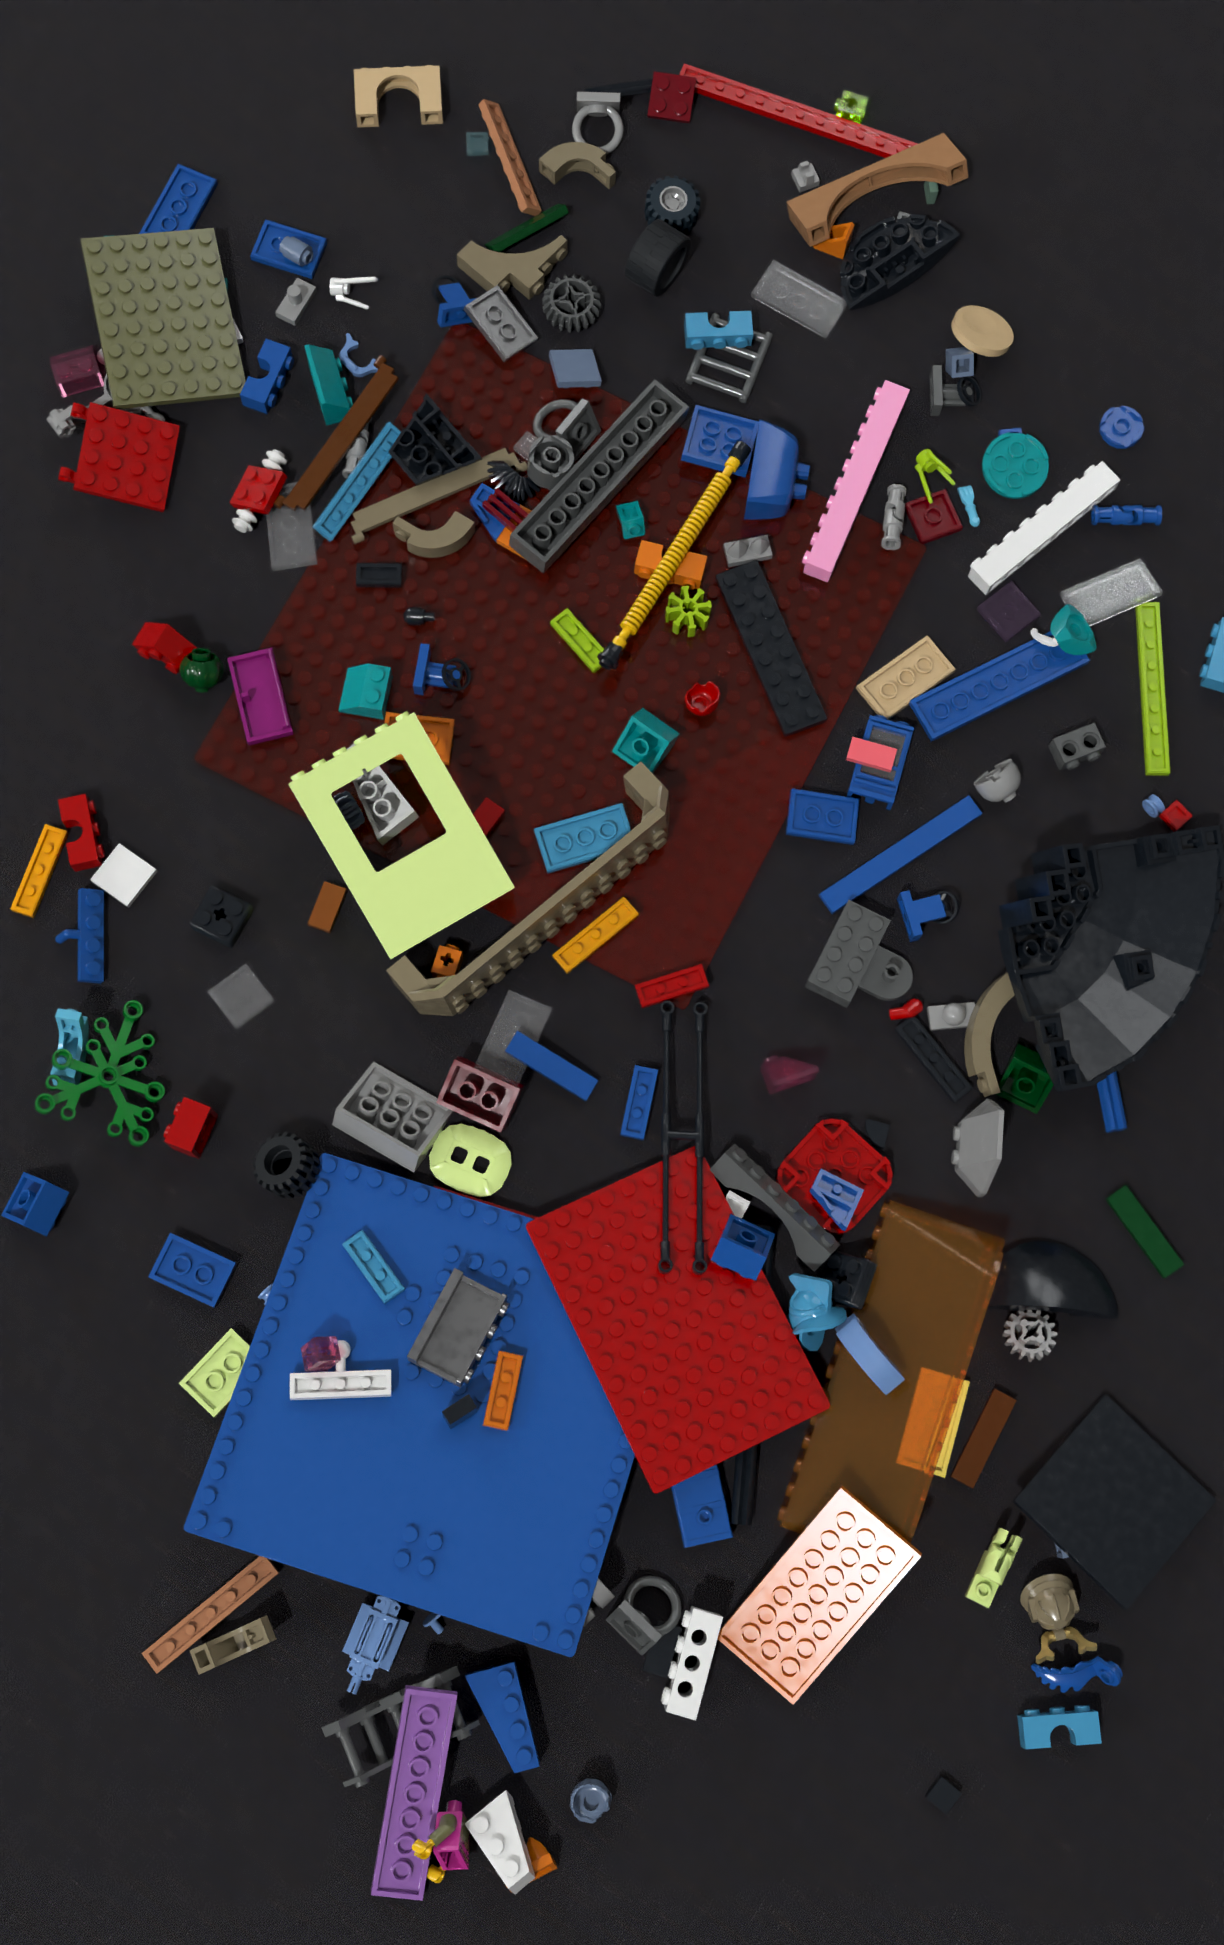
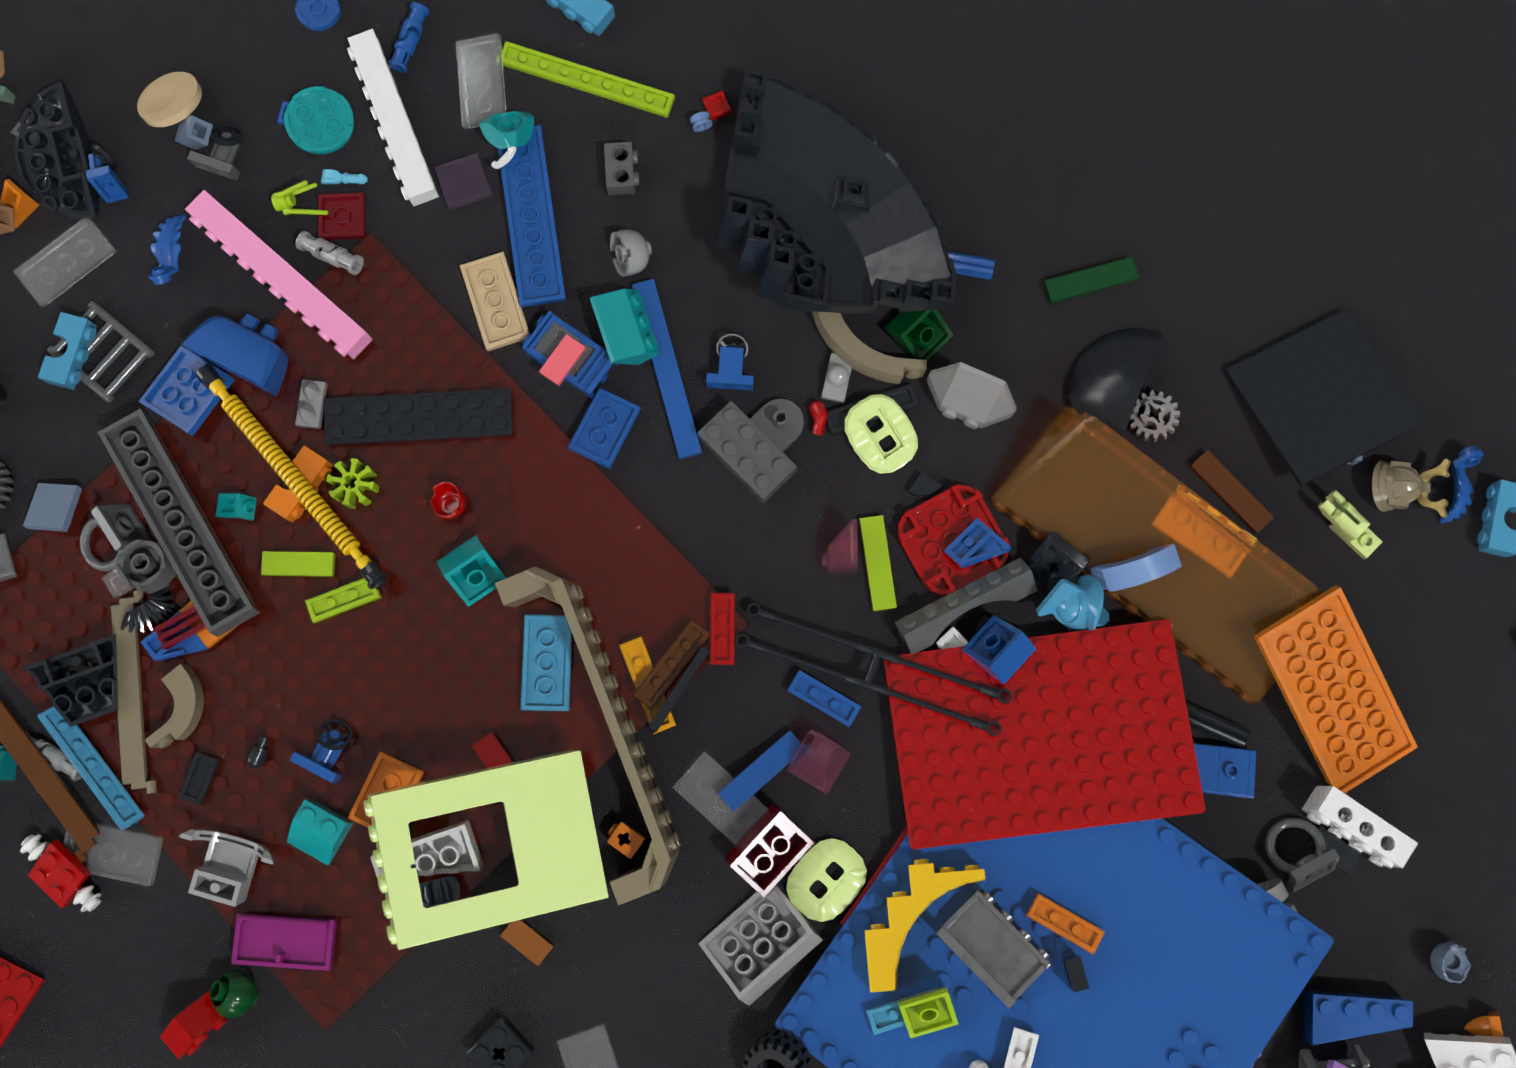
camera: 65 degrees left, 5 degrees up
none -> blue piece [86,142,129,203]
none -> blue plant [148,214,187,285]
none -> light grey piece [179,829,275,907]
none -> lime tile [261,551,336,577]
none -> teal slope [590,289,660,365]
none -> reddish brown tile [632,619,710,710]
none -> black tile [646,646,709,733]
none -> clear pink slope [786,729,851,795]
none -> yellowish green piece [844,394,918,474]
none -> lime tile [859,515,897,612]
none -> yellow arch [865,859,986,992]
none -> lime slope [898,985,959,1039]

